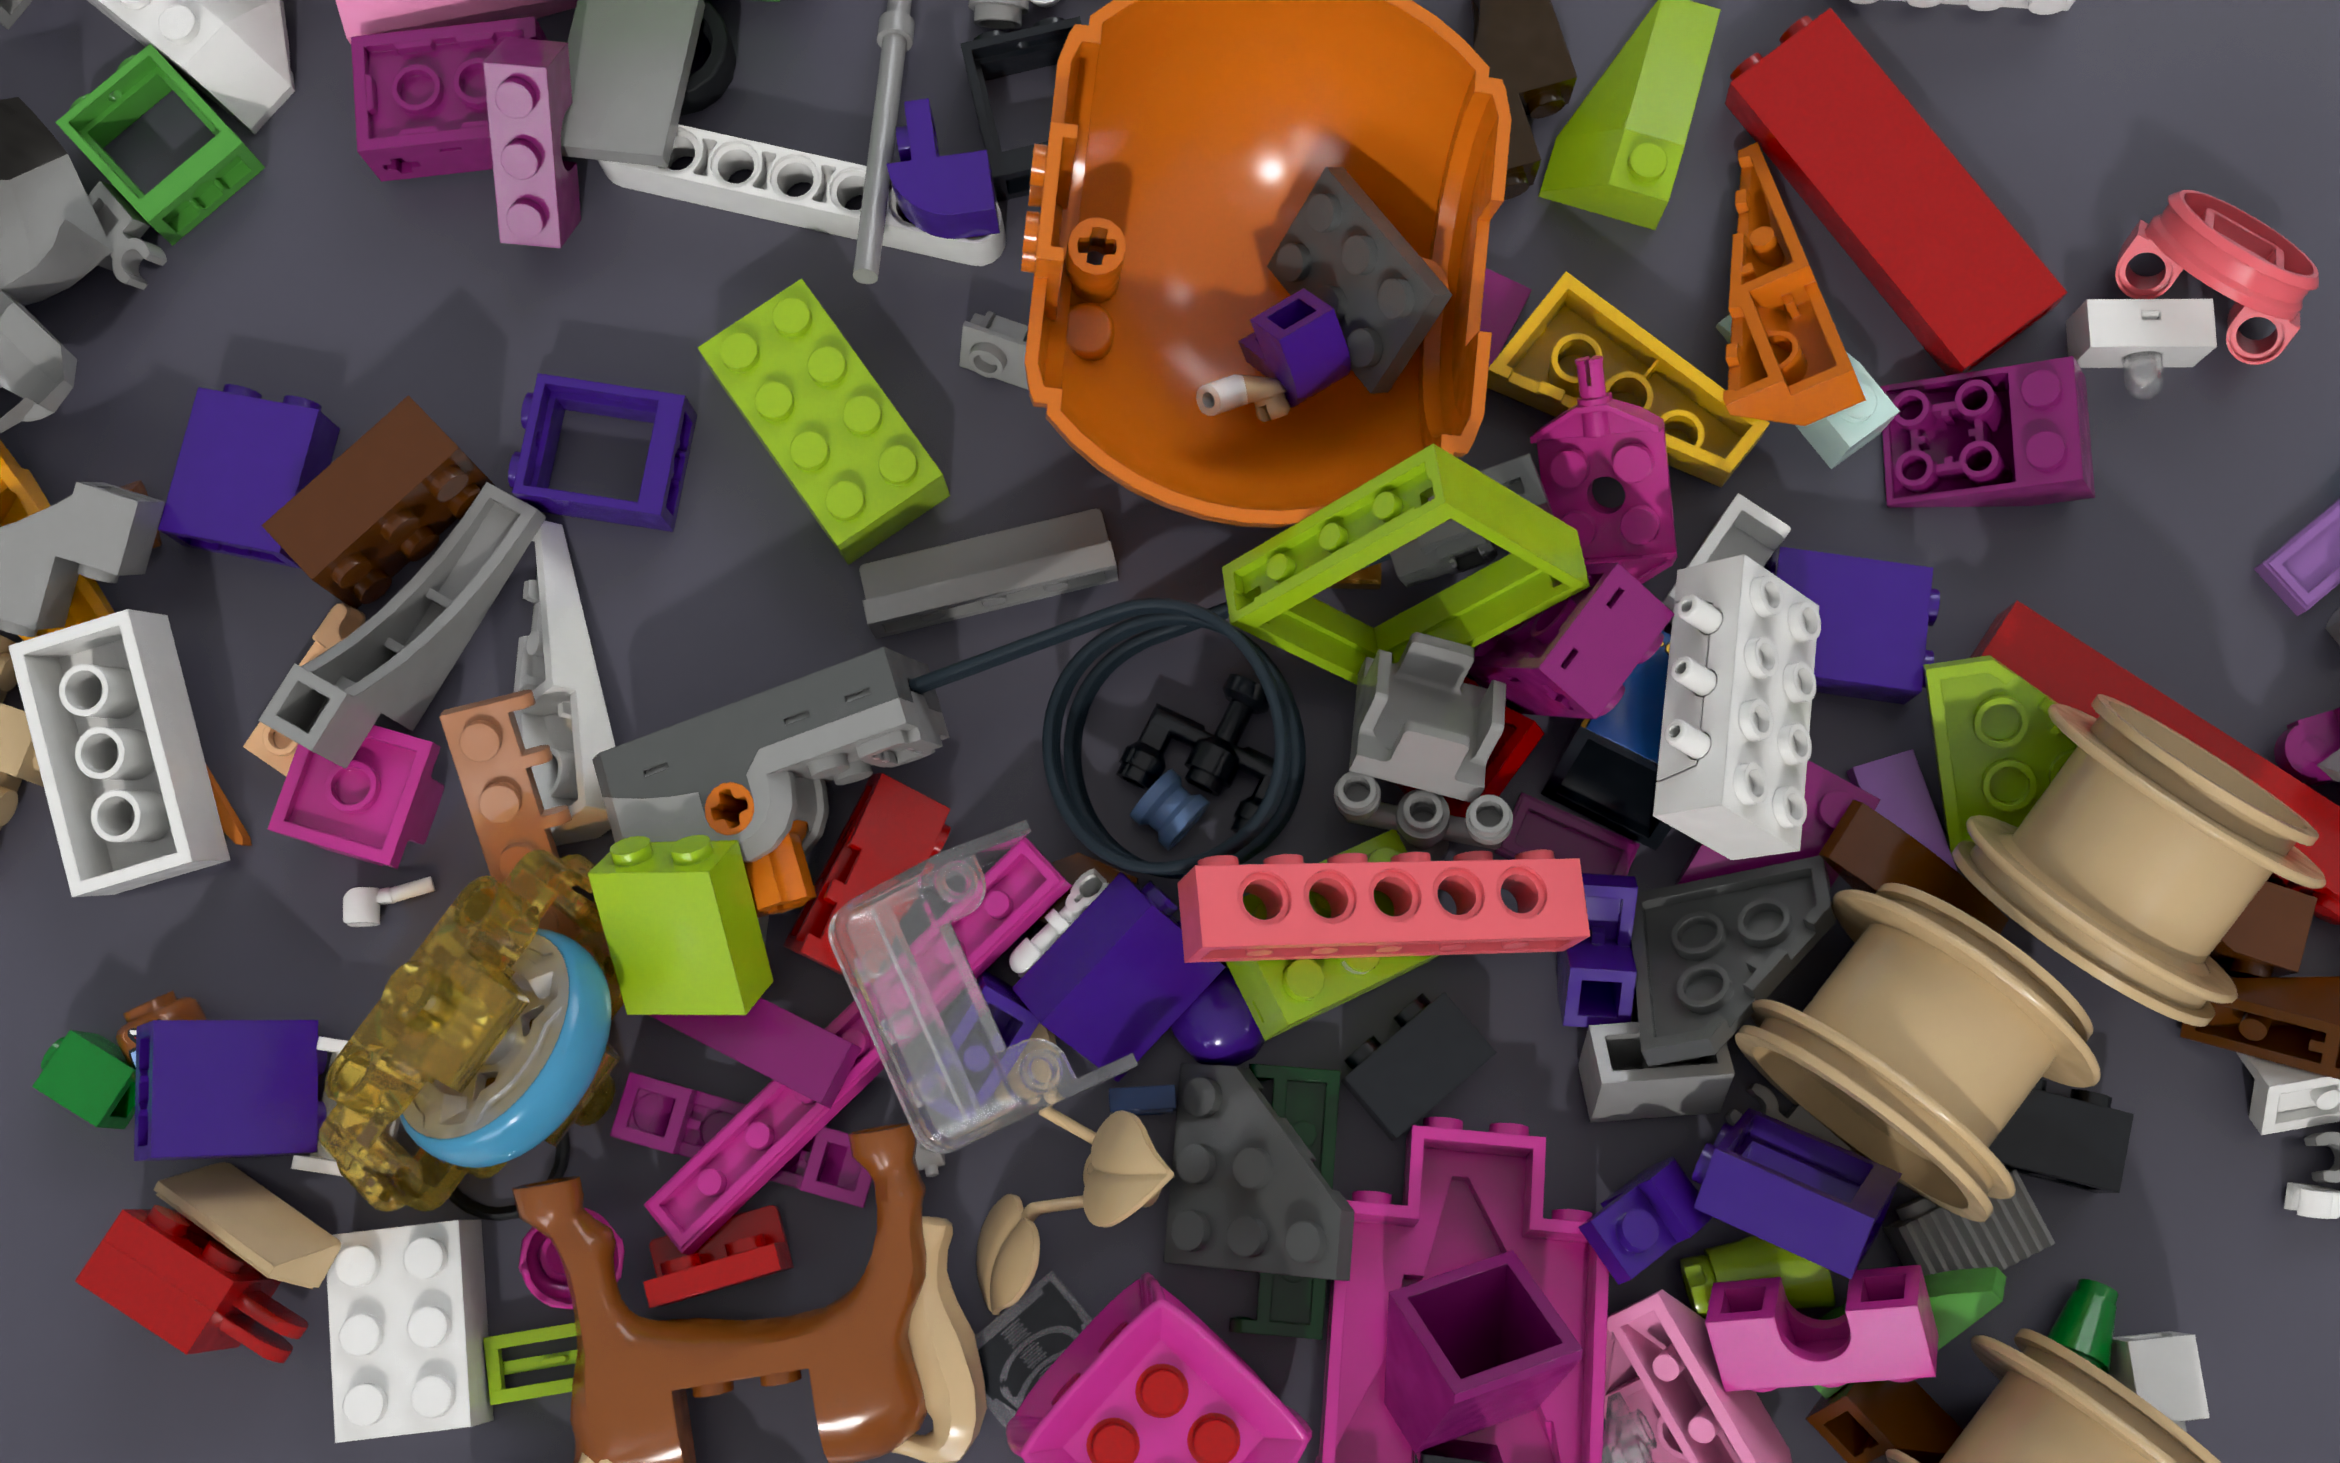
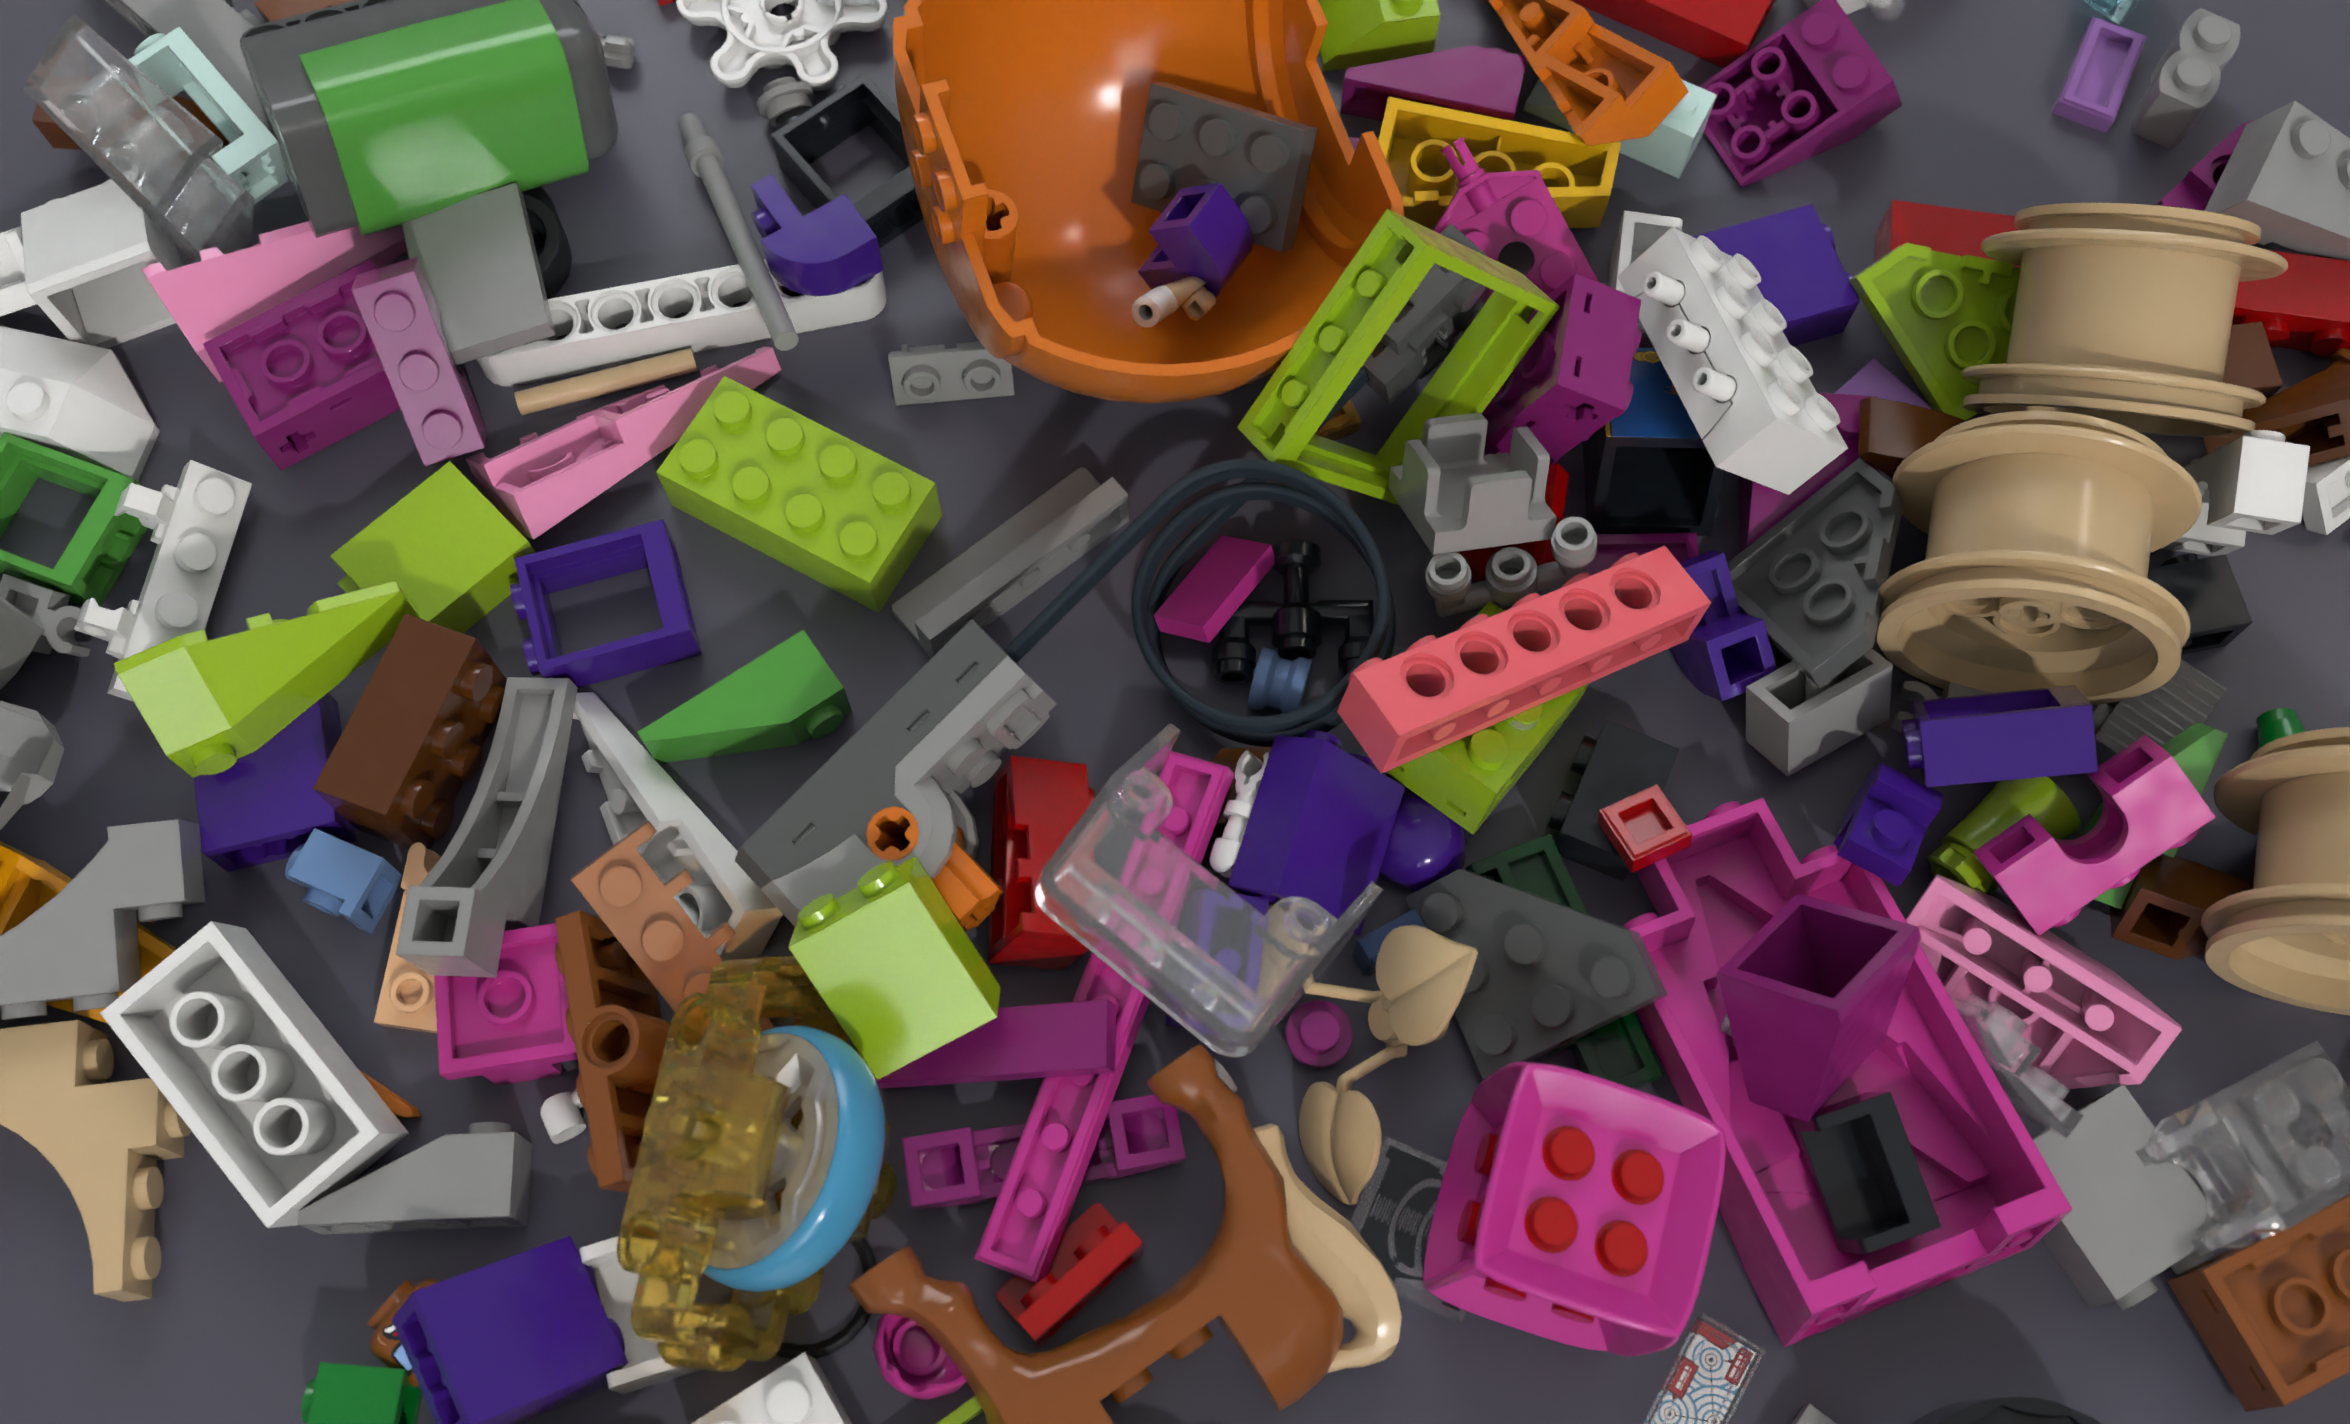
camera: 30 degrees left, 10 degrees down
none -> white hinge [74,460,252,701]
none -> lime wedge [113,581,420,778]
none -> medium blue brick [285,828,403,935]
none -> light grey slope [298,1122,533,1235]
none -> lime brick [330,461,535,633]
none -> bright pink wedge [466,346,781,540]
none -> tan bar [515,348,698,415]
none -> dark orange plate [555,910,705,1199]
none -> bright green slope [637,630,852,764]
none -> dark pink tile [1153,535,1275,643]
none -> magenta plate [1285,1000,1353,1068]
none -> magenta slope [1340,45,1527,121]
none -> red tile [1598,784,1692,873]
none -> white arch [2161,430,2310,556]

